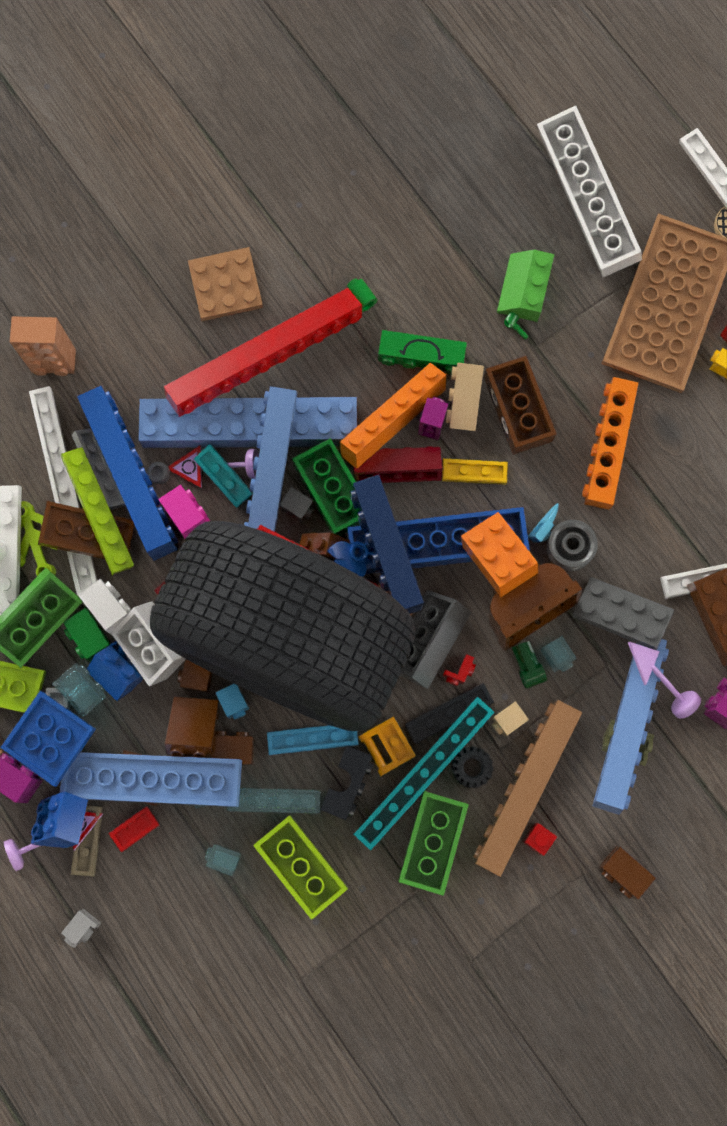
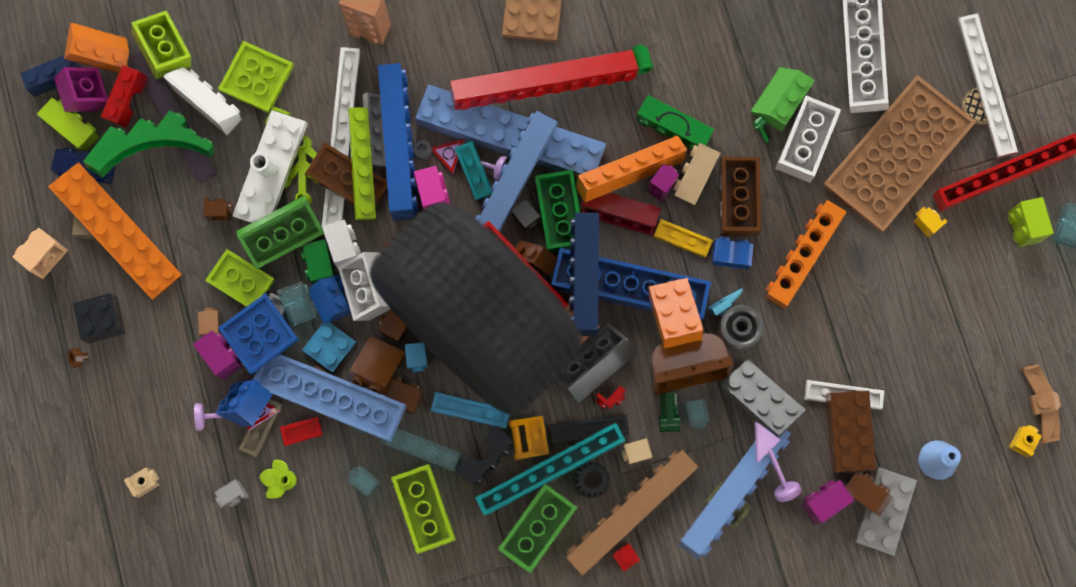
camera: 20 degrees right, 0 degrees up
blue plate [328,541,368,577] -> none
none -> lime plate [259,460,297,499]
none -> dark azure plate [302,322,357,374]
none -> blue brick [711,237,754,269]
none -> white brick [775,96,841,183]

